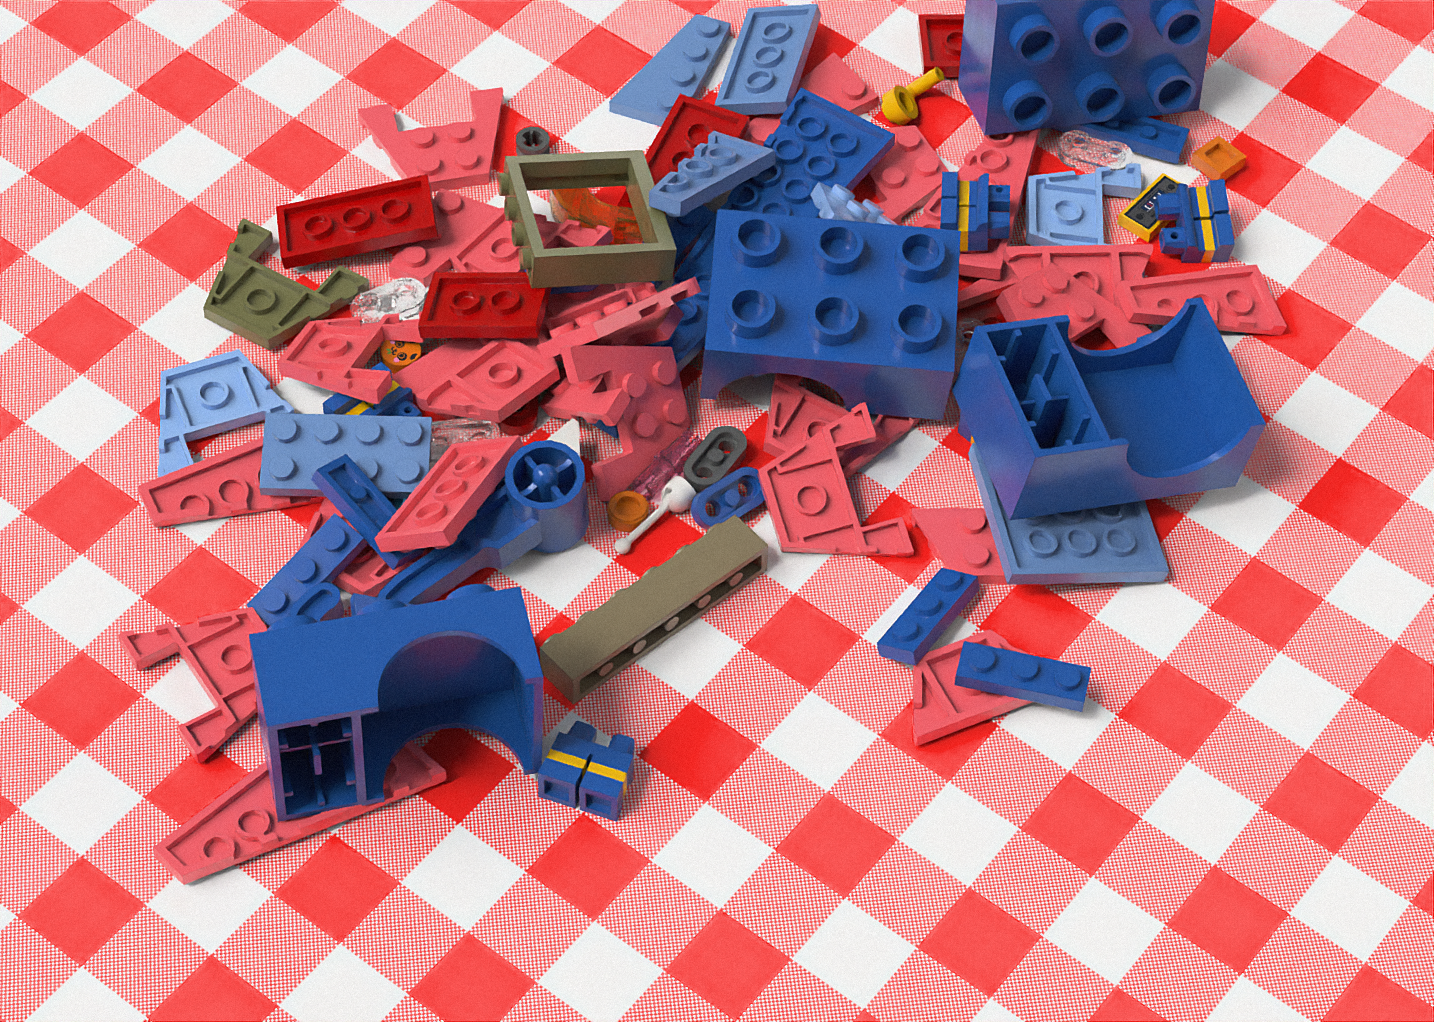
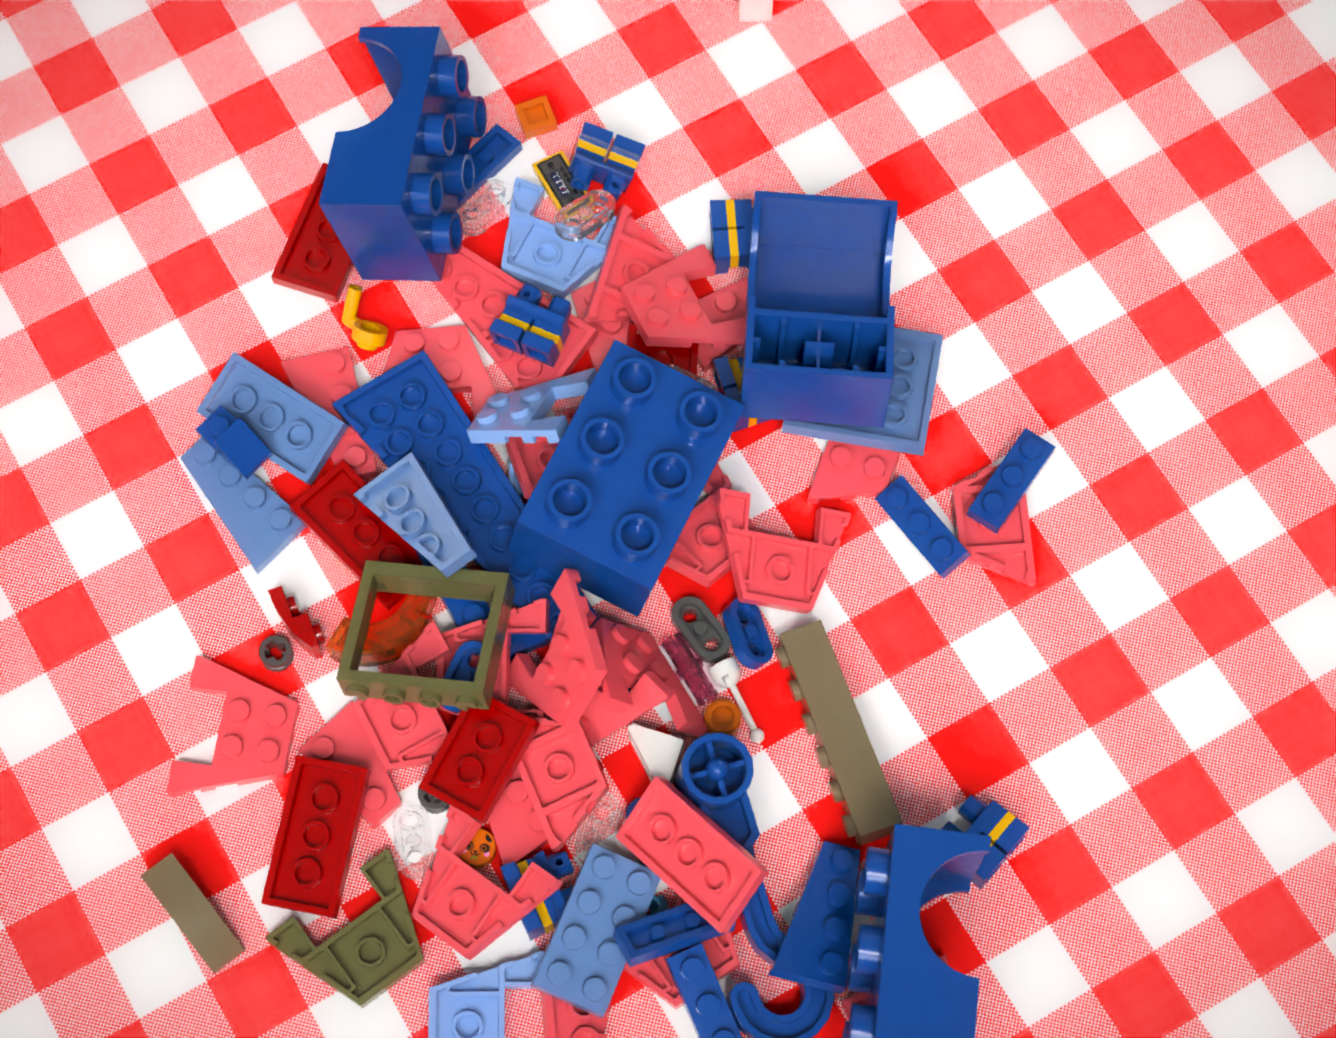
camera: 65 degrees left, 15 degrees up
coral wing [1114,264,1287,336] -> none
none -> dark tan slope [140,852,246,975]
none -> blue slope [195,405,273,479]
none -> red slope [268,586,326,659]
none -> clear plate [555,189,616,241]

